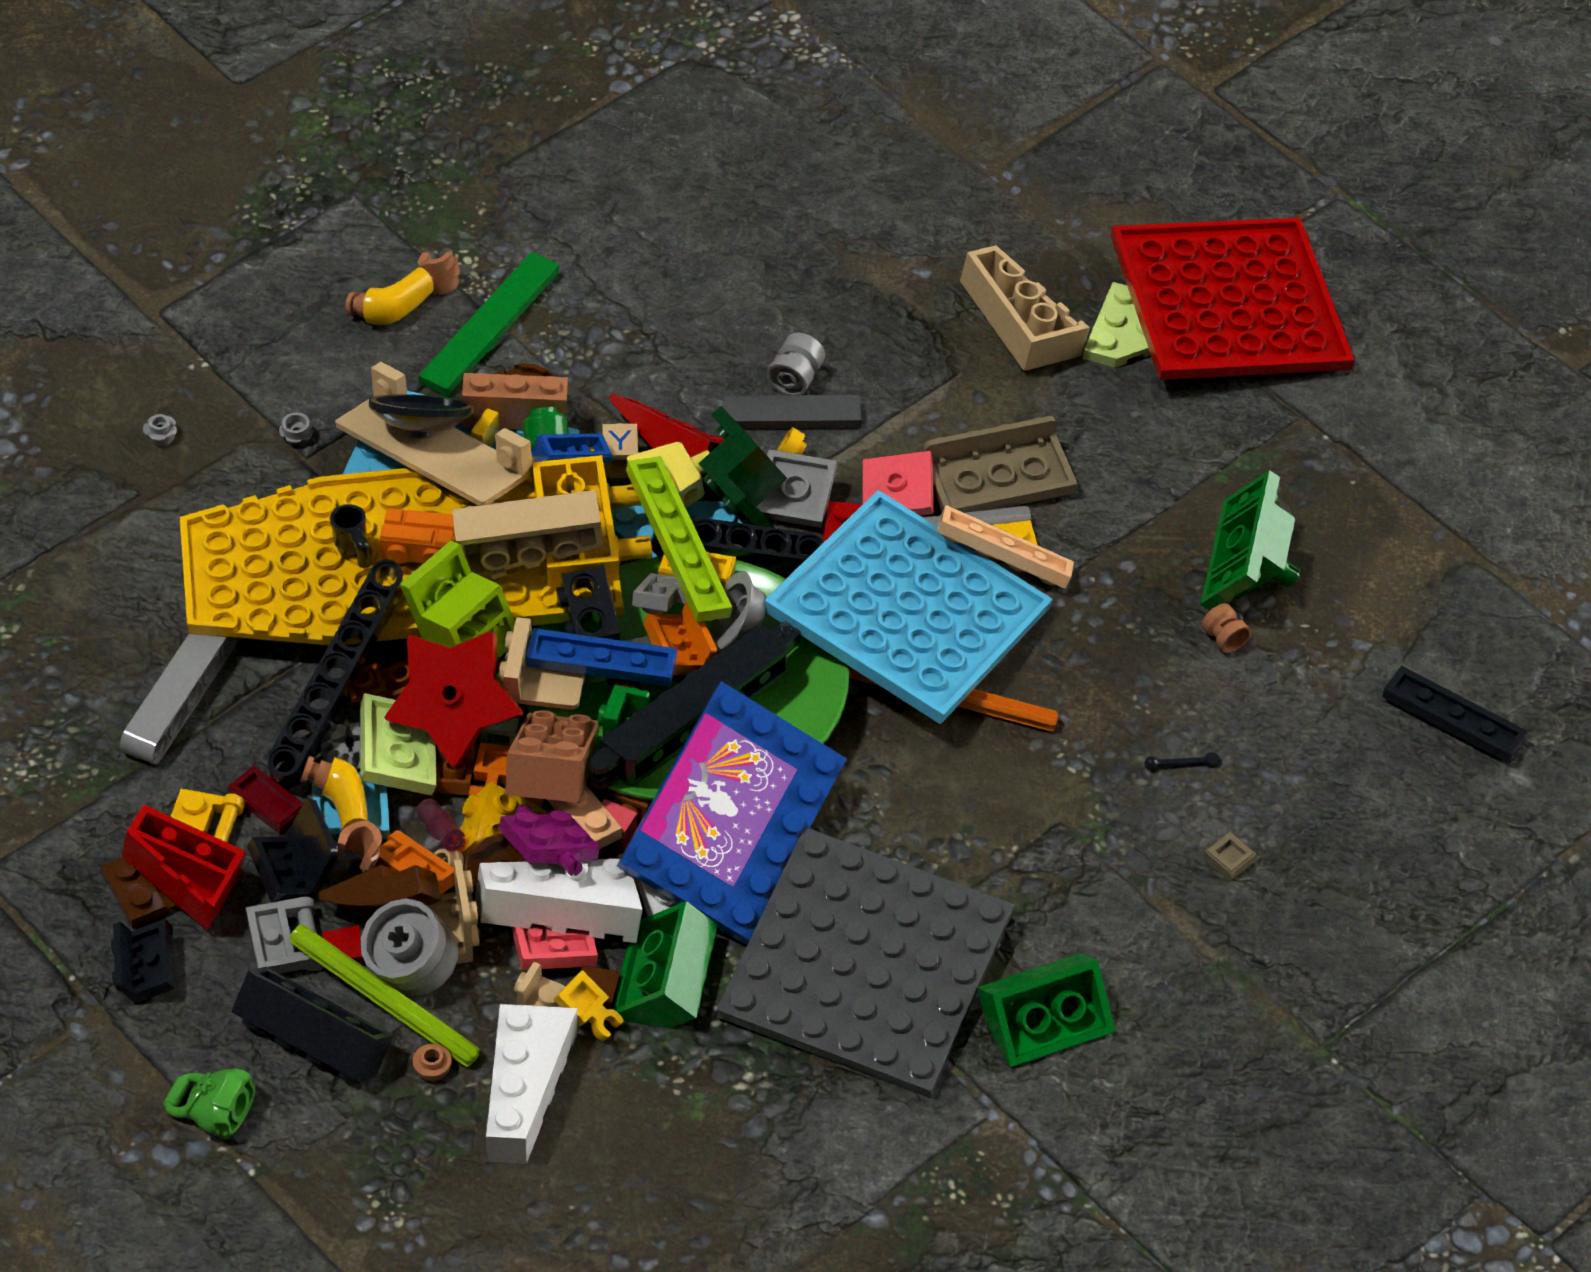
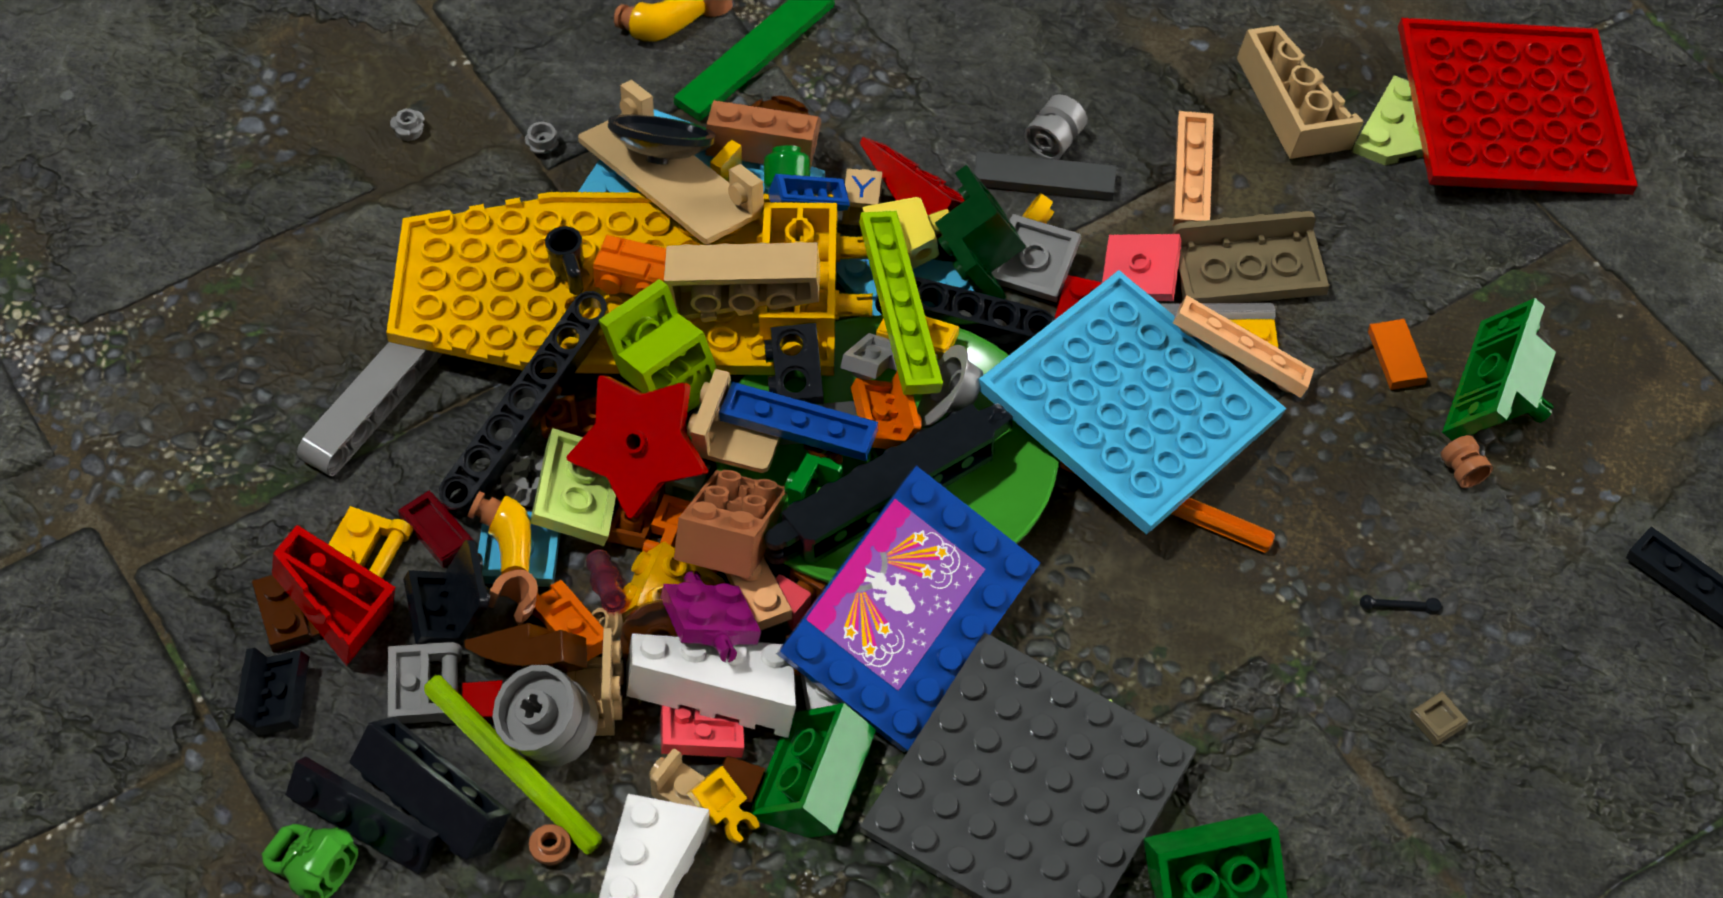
camera: 10 degrees right, 5 degrees up
none -> black plate [285,756,439,874]
none -> light nougat plate [1173,111,1214,227]
none -> orange tile [1368,319,1428,390]

